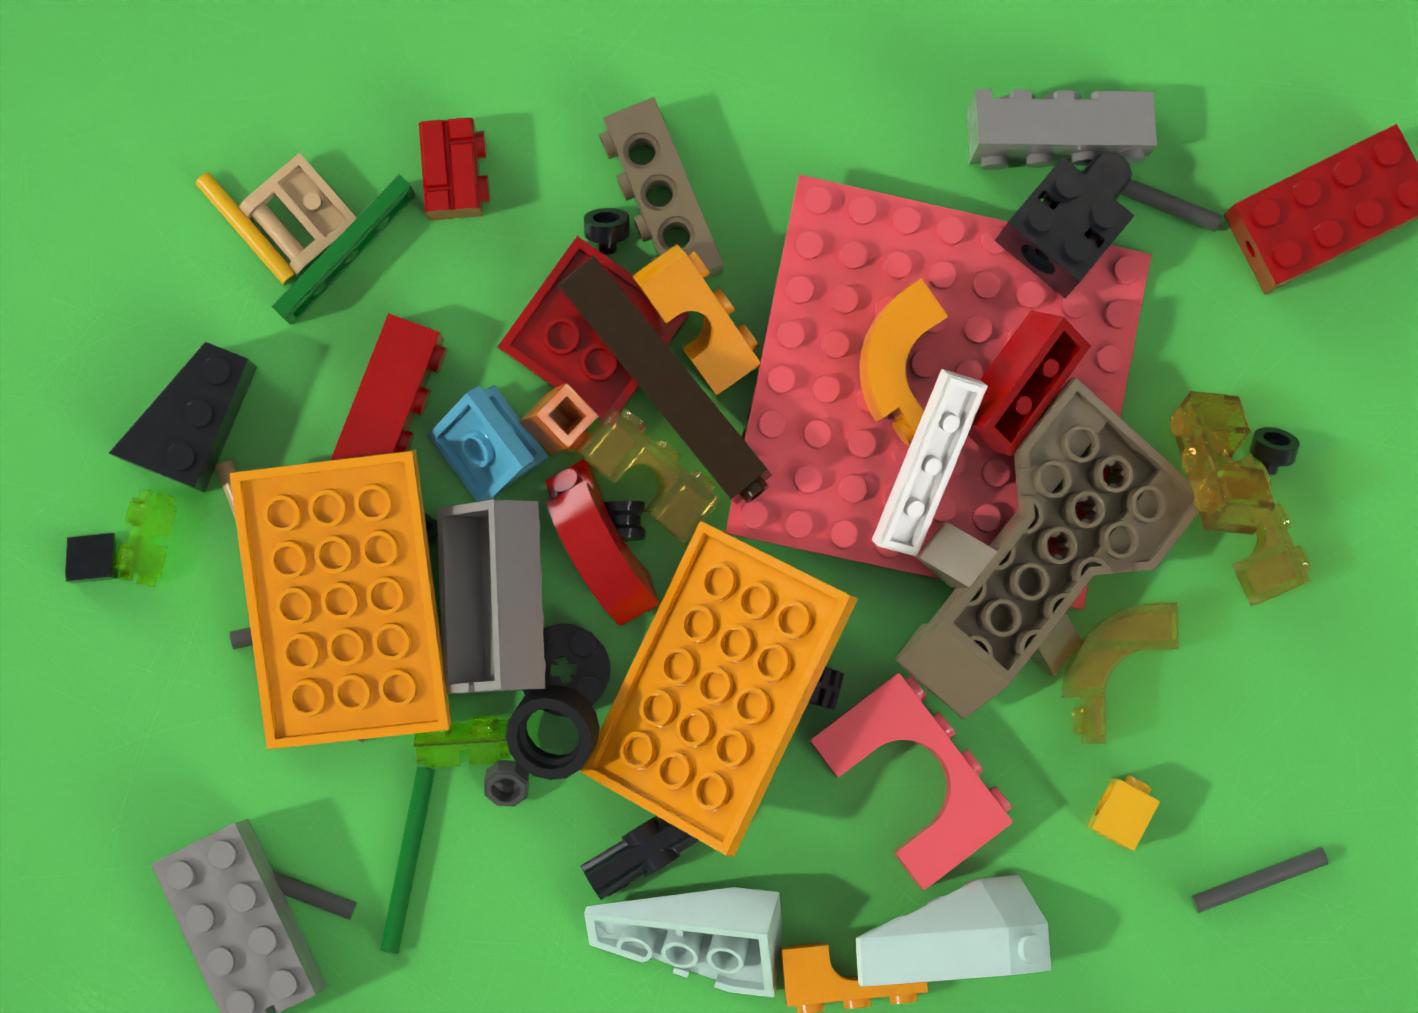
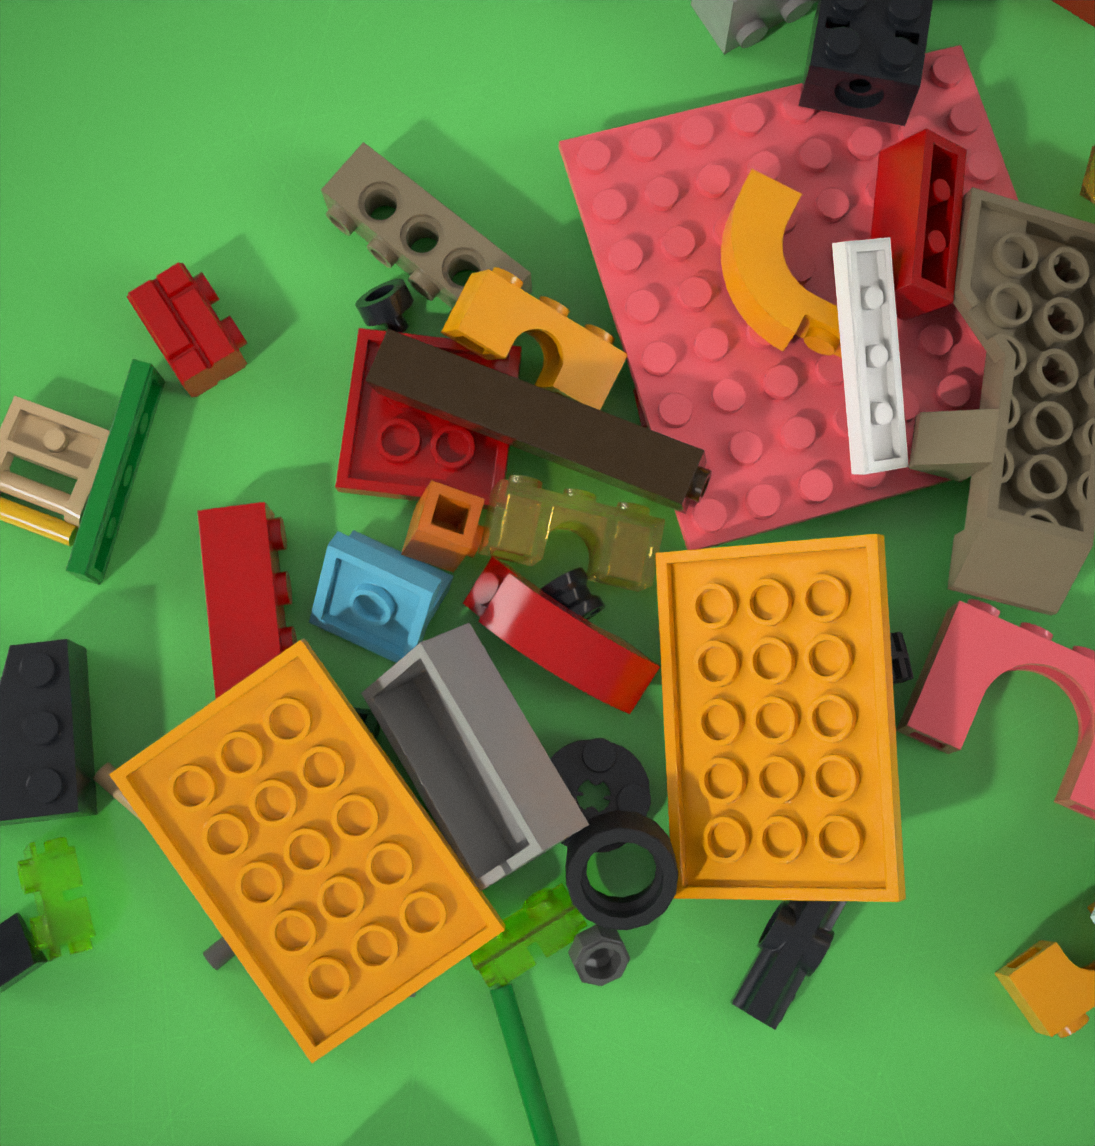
camera: 20 degrees left, 5 degrees down
light aqua wedge [584,887,782,998] -> none

